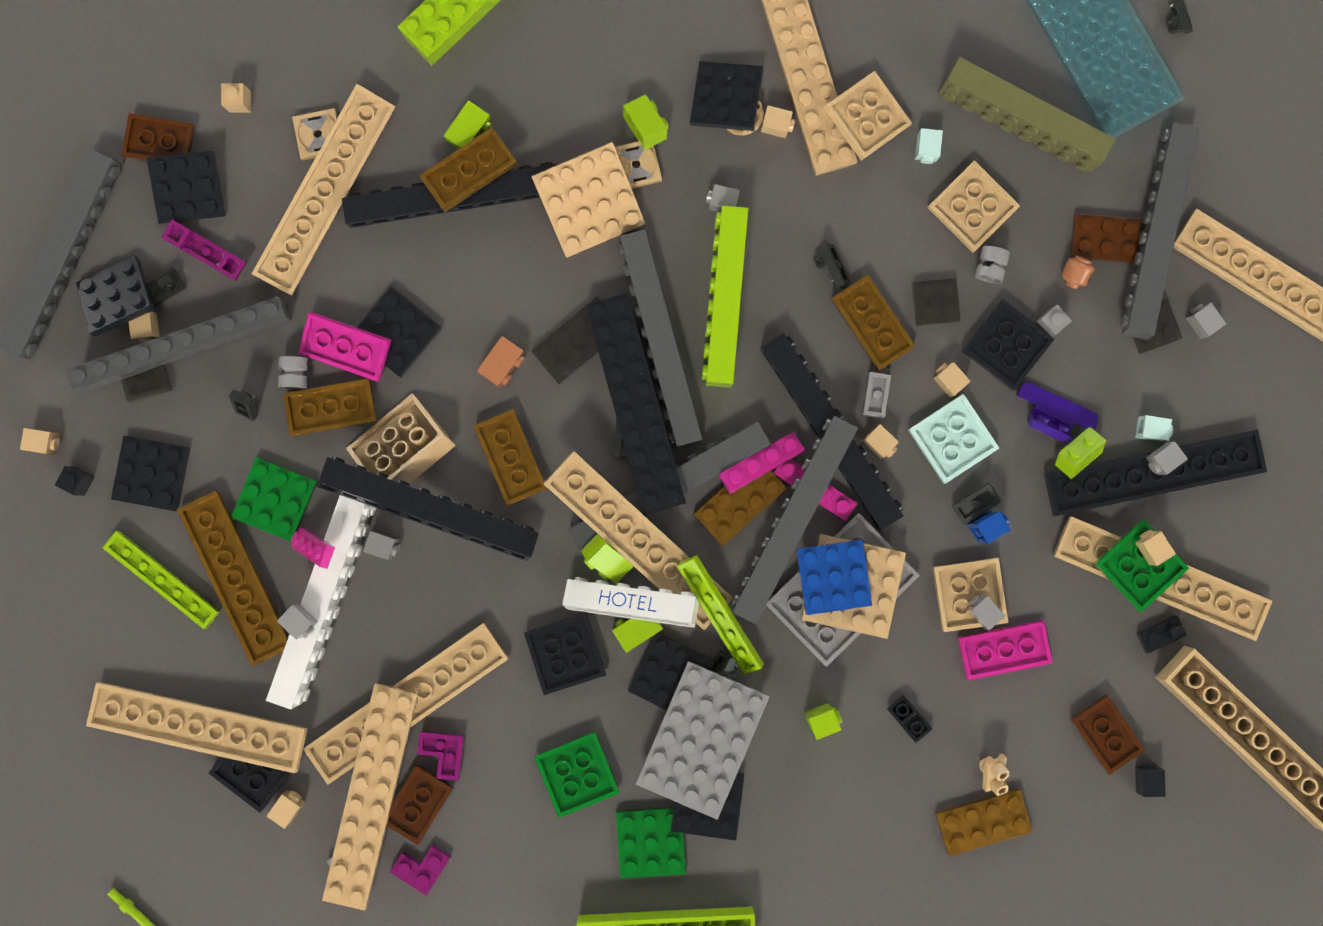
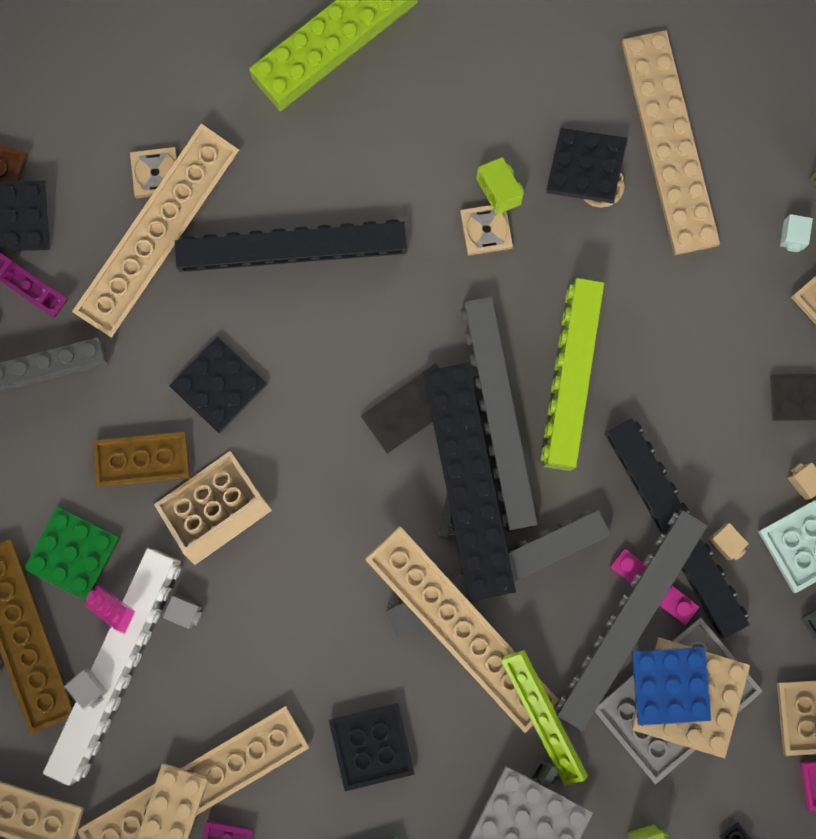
camera: 10 degrees right, 5 degrees down
tan brick [221,83,251,113] -> none
pearl dark grey hinge [229,389,258,421] -> none
light grey wheel [278,356,308,389] -> none
dark pink tile [298,312,391,382] -> none
black brick [316,457,539,561] -> none
pearl gold plate [419,127,517,213] -> none
lime brick [444,100,492,149] -> none
pearl gold plate [473,409,548,506] -> none
nougat brick [477,336,525,388] -> none
tan plate [531,142,645,258] -> none
white brick [562,577,699,628] -> none
lime brick [581,534,634,584] -> none
lime brick [612,618,663,653] -> none
black plate [628,633,715,710] -> none
pearl gold plate [694,471,787,546] -> none
light grey brick [706,184,740,212] -> none
dark pink plate [719,432,805,494] -> none
tan brick [761,106,795,138] -> none
pearl dark grey hinge [813,244,851,288] -> none
tan plate [823,71,912,161] -> none
pearl gold plate [831,275,916,371] -> none
light grey plate [862,372,891,418] -> none

